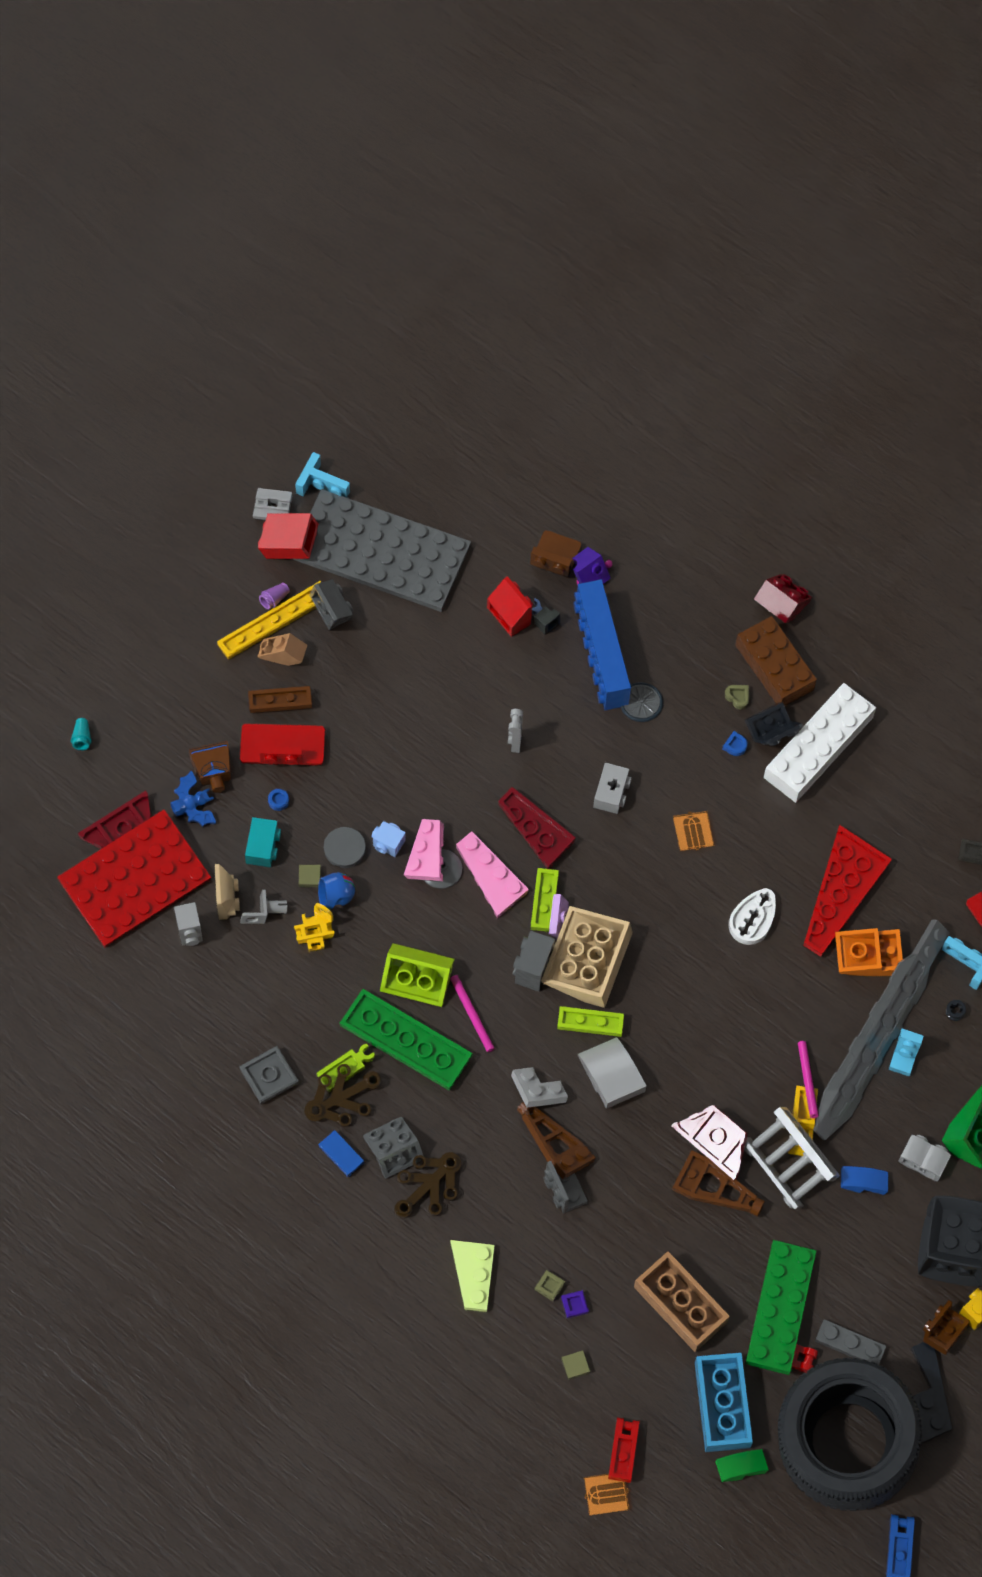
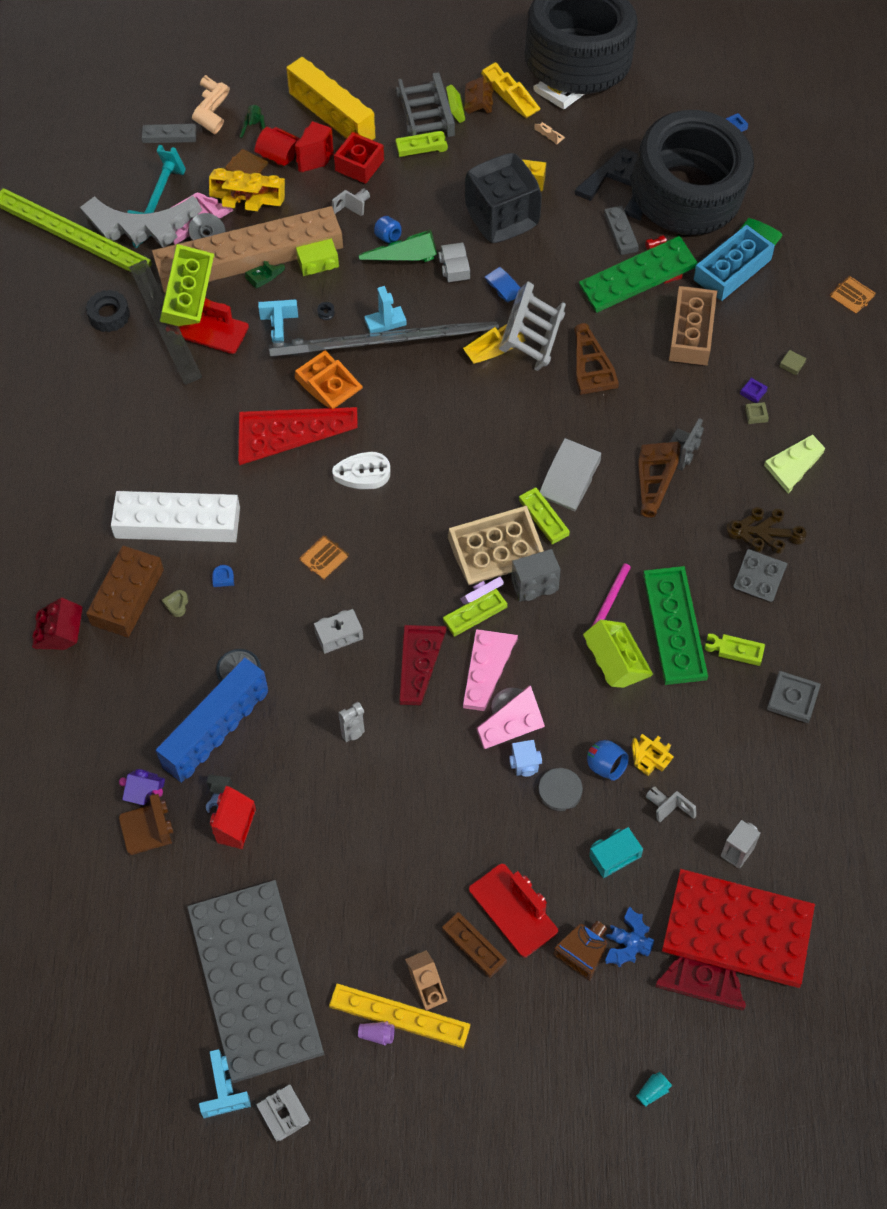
camera: 125 degrees left, 5 degrees down
tan slope [215,864,240,920] -> none
brick [258,513,319,559] -> none
blue tile [268,789,289,811] -> none
olive tile [299,865,320,887] -> none
dark brown plant [304,1064,381,1126] -> none
dark grey slope [309,579,353,630] -> none
blue tile [318,1130,364,1177] -> none
light grey plate [511,1067,568,1108] -> none
red plate [608,1417,639,1483] -> none
wing [672,1105,748,1180] -> none
black bracket [745,702,803,746] -> none
dark pink piece [798,1041,818,1118] -> none
reddish brown bracket [923,1300,970,1355] -> none

